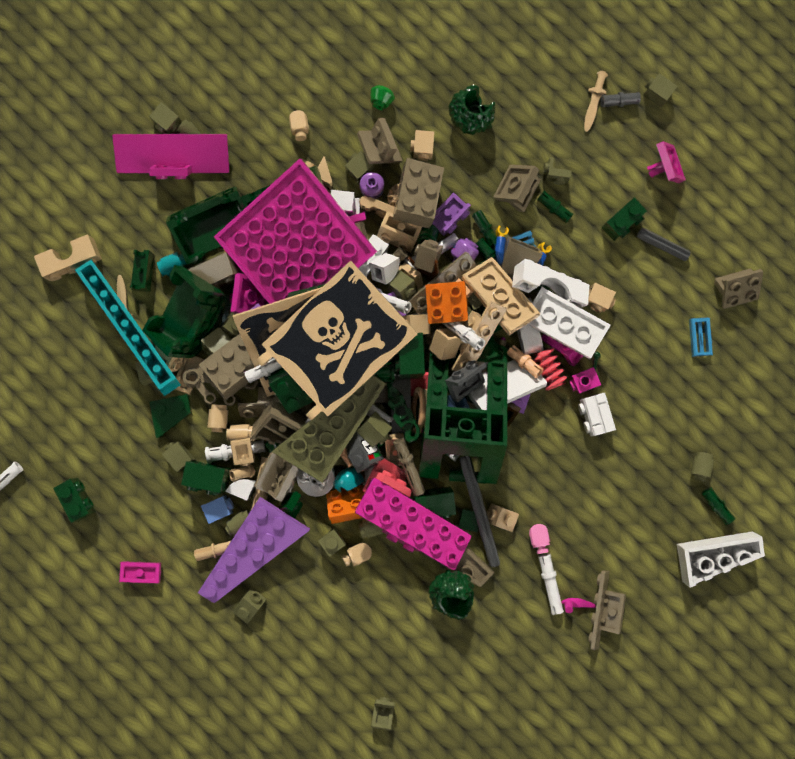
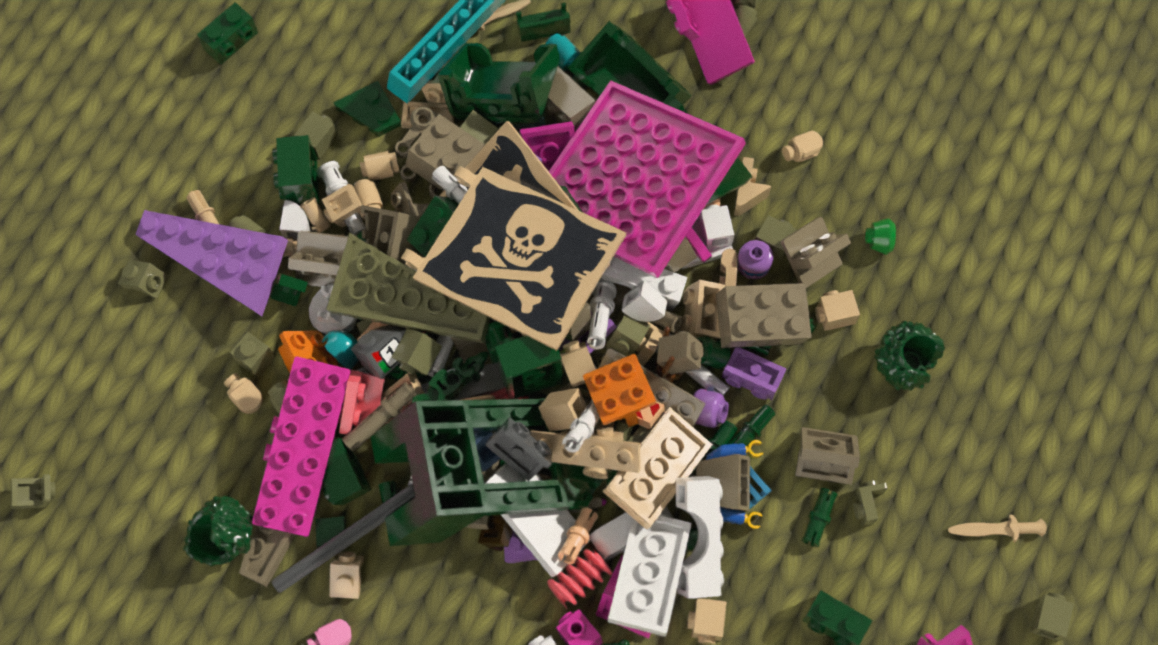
camera: 80 degrees right, 15 degrees down
dark pink plate [119,561,161,583] -> none
medium blue brick [201,495,234,524] -> none
dark grey pin [600,92,641,107] -> none

